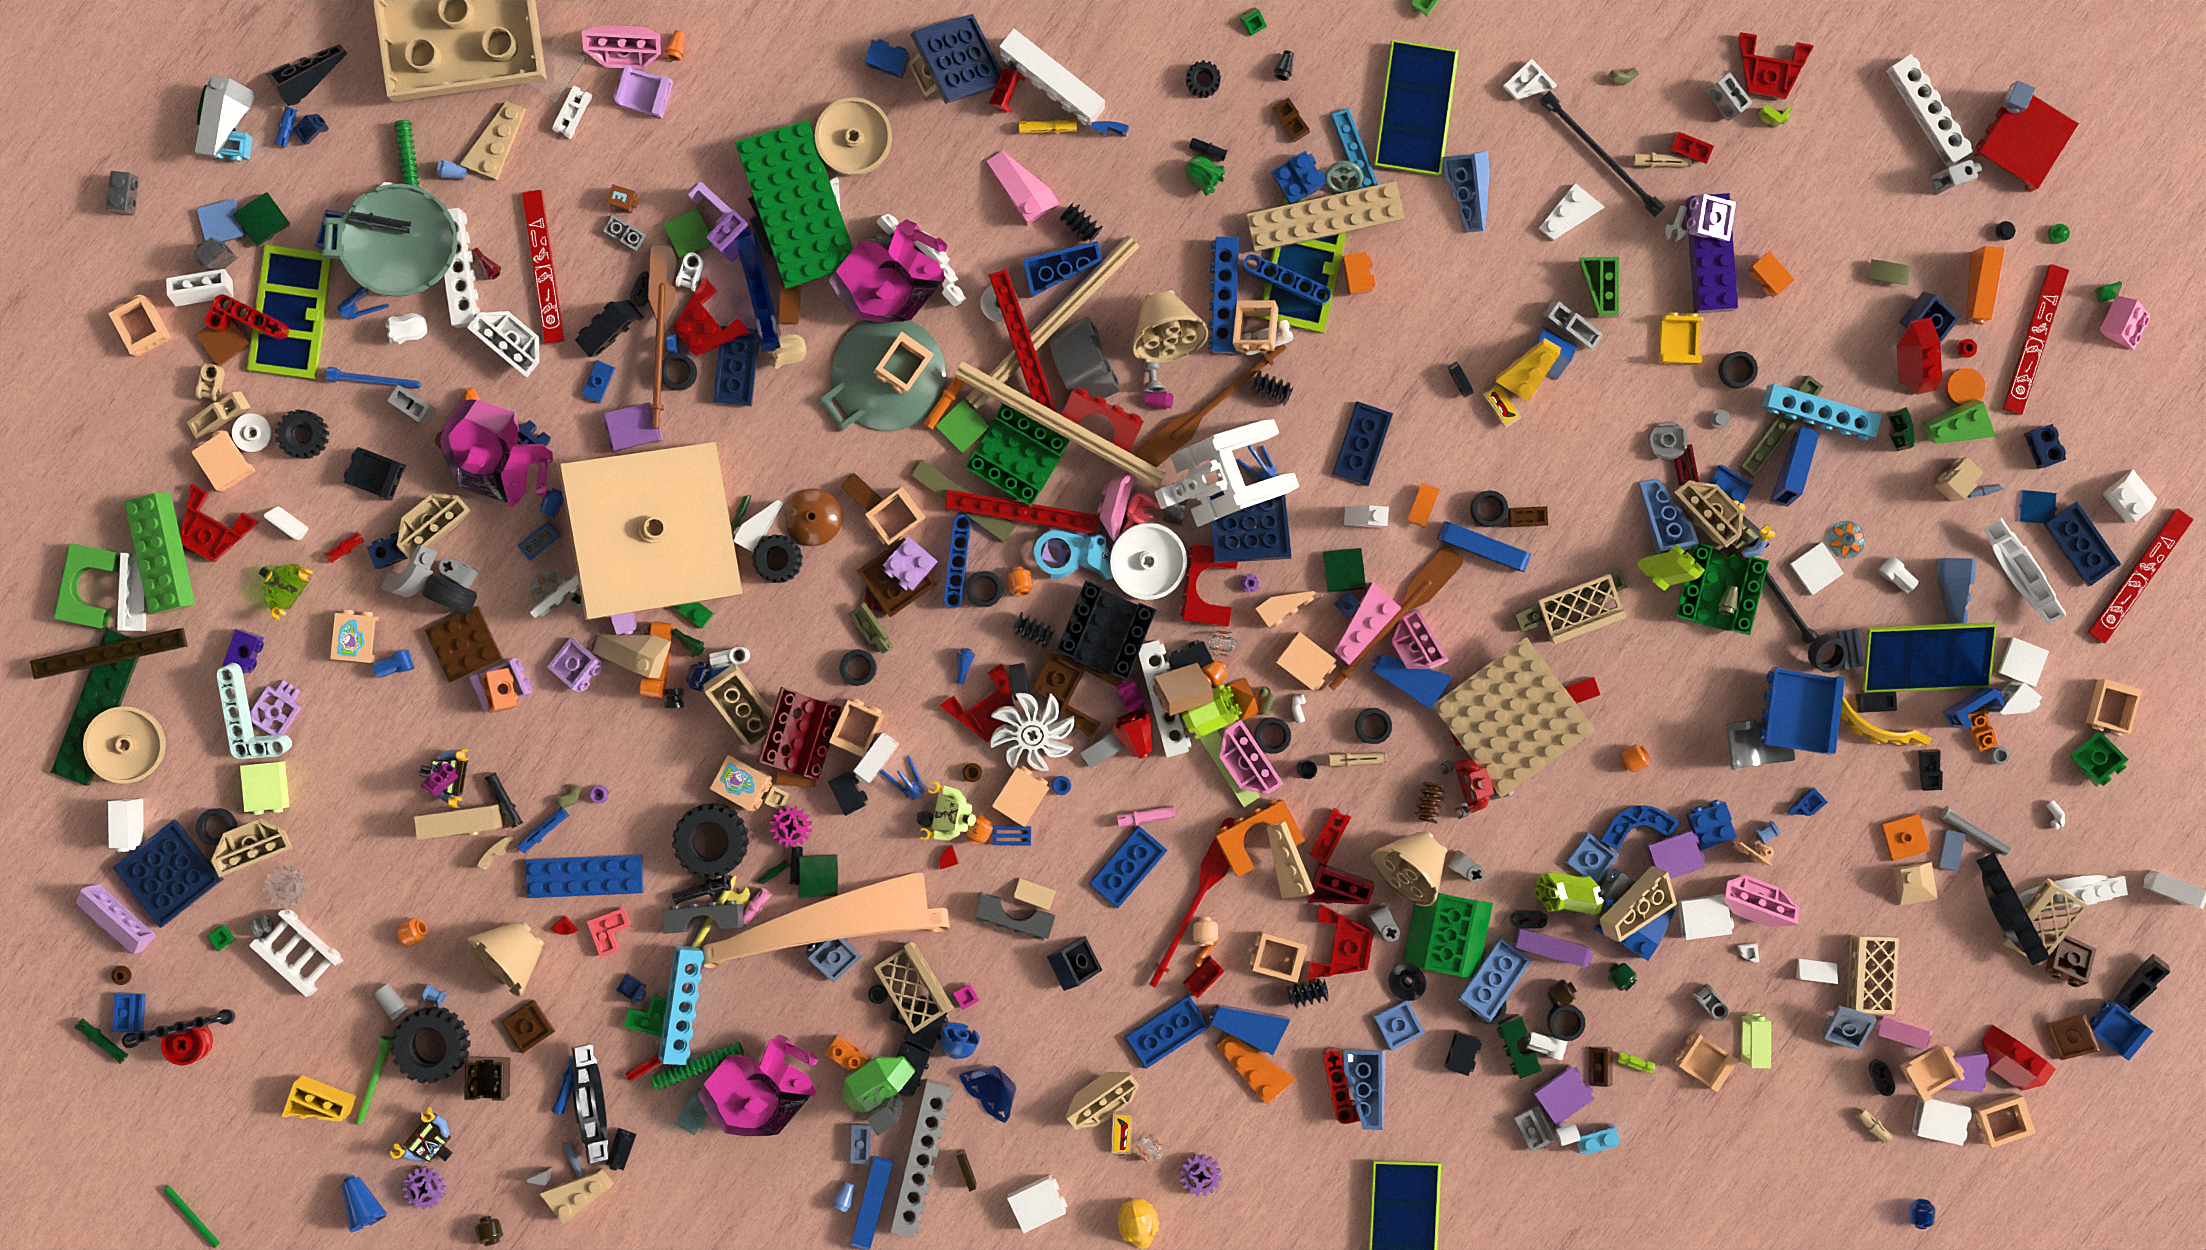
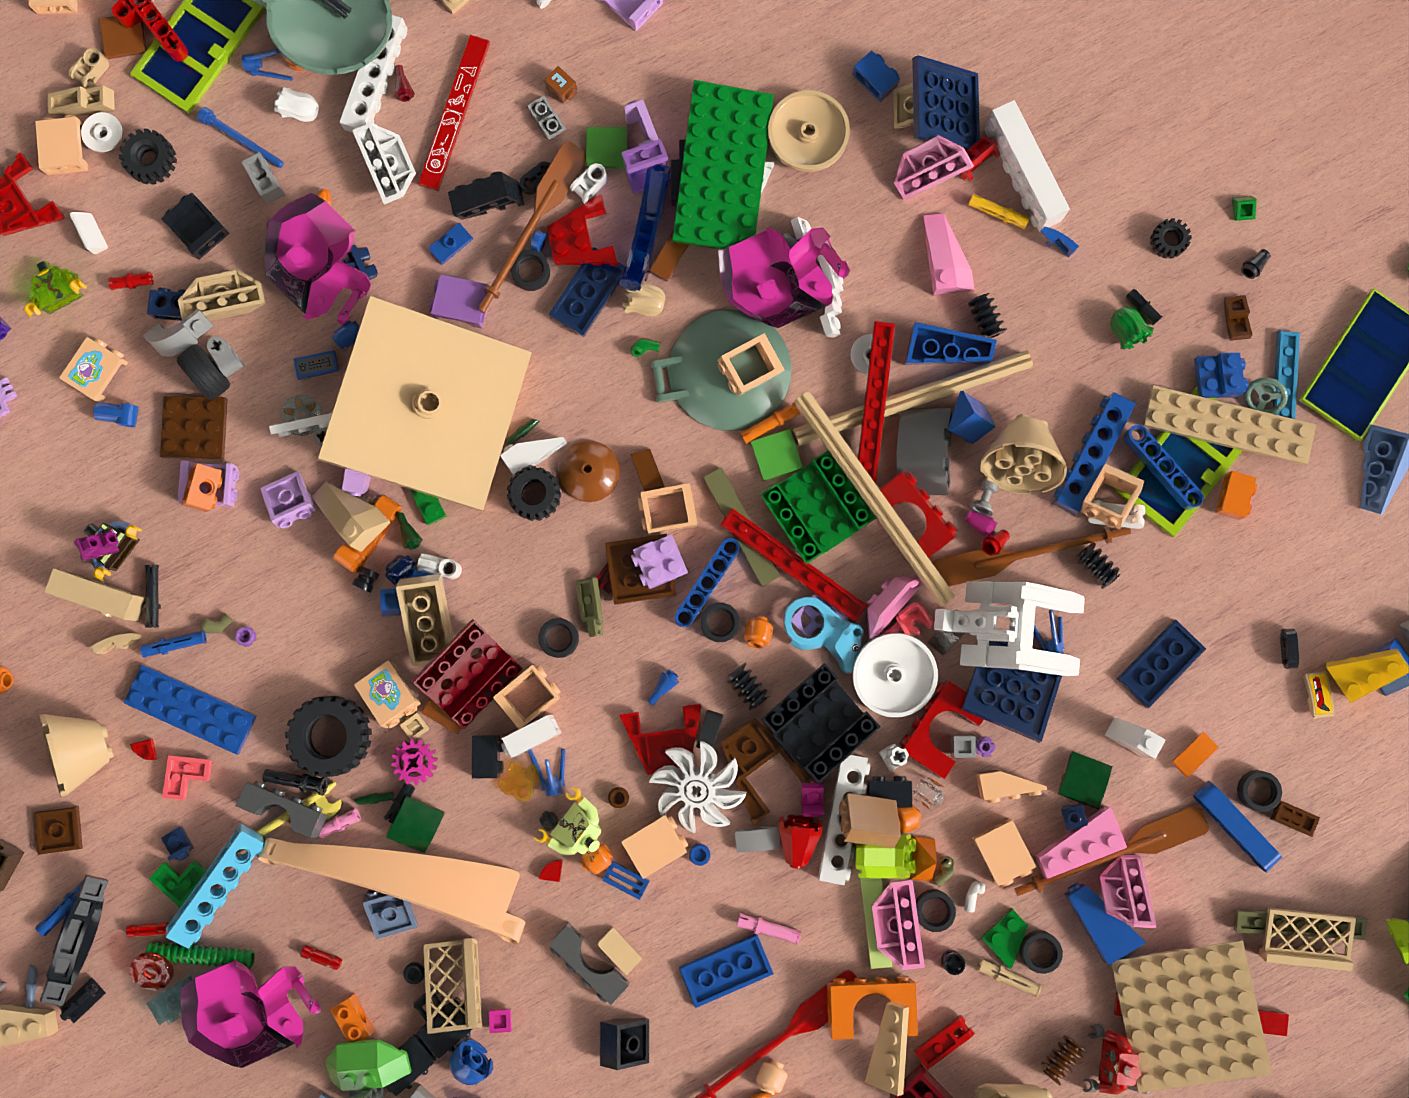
camera: 30 degrees right, 5 degrees down
none -> clear red tile [129,952,174,991]
none -> red axle [300,945,342,970]
none -> blue brick [380,589,401,617]
none -> clear yellow plate [498,761,539,802]
none -> green arm [631,338,660,357]
none -> white piece [879,743,909,771]
none -> bright pink wedge [894,135,974,200]
none -> blue slope [948,391,996,444]
none -> light grey brick [950,736,976,758]
none -> green wing [981,908,1028,969]
none -> red cone [982,529,1010,556]

